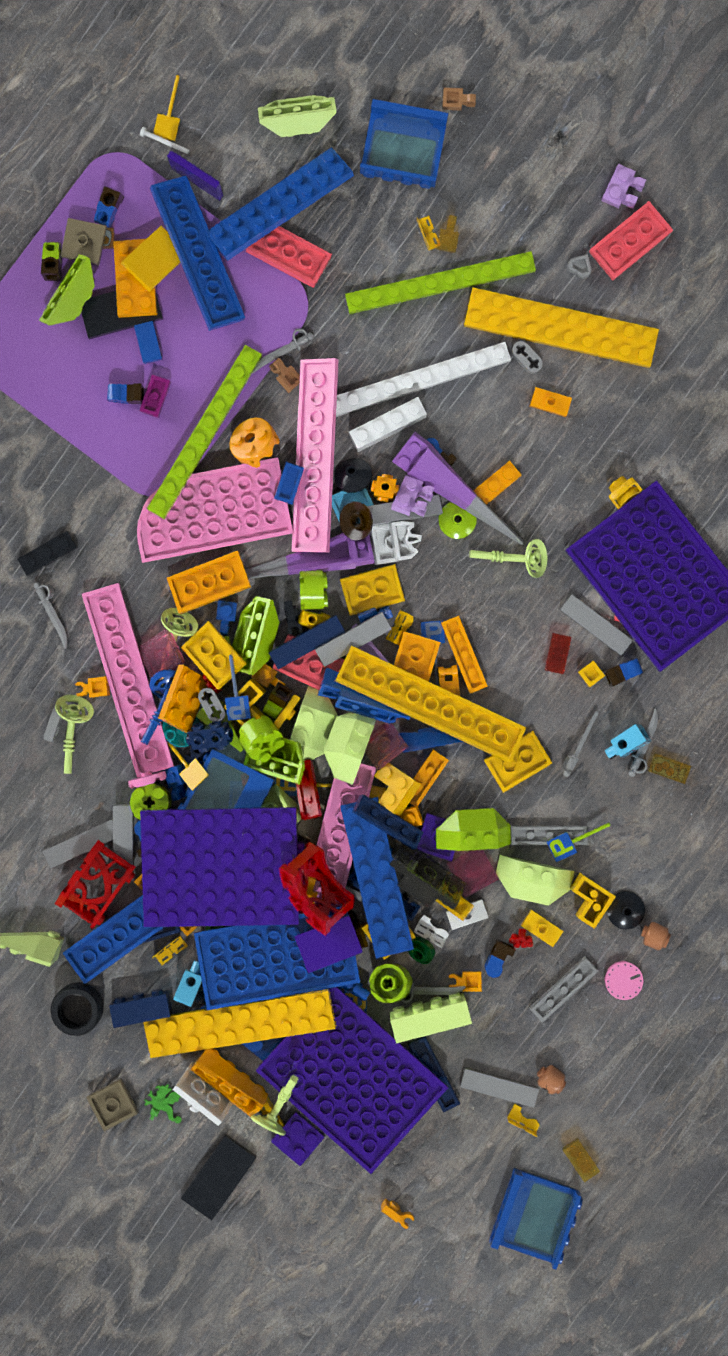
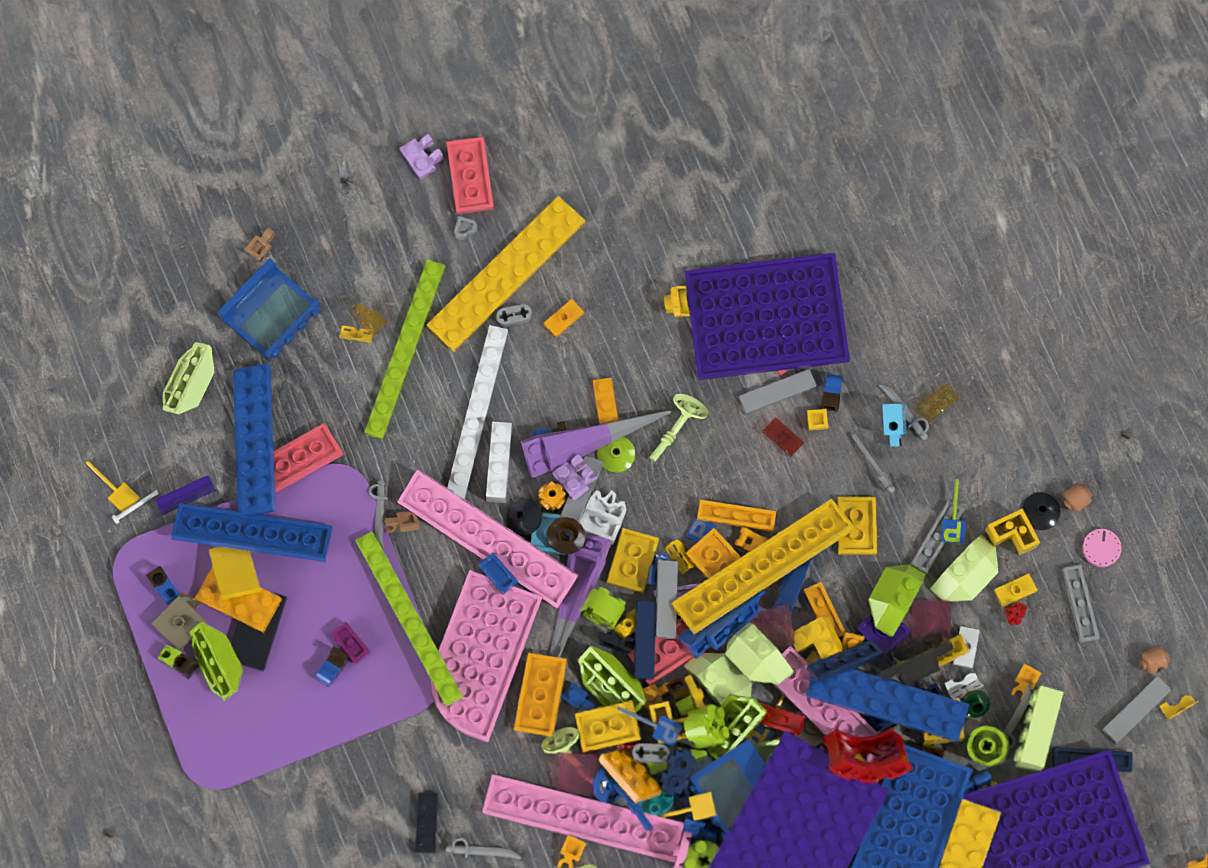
camera: 55 degrees left, 15 degrees down
blue tile [134,321,163,364] -> none
light orange plate [229,417,280,468] -> none
dark purple tile [294,915,363,973] -> none
leg [485,939,516,978] -> none

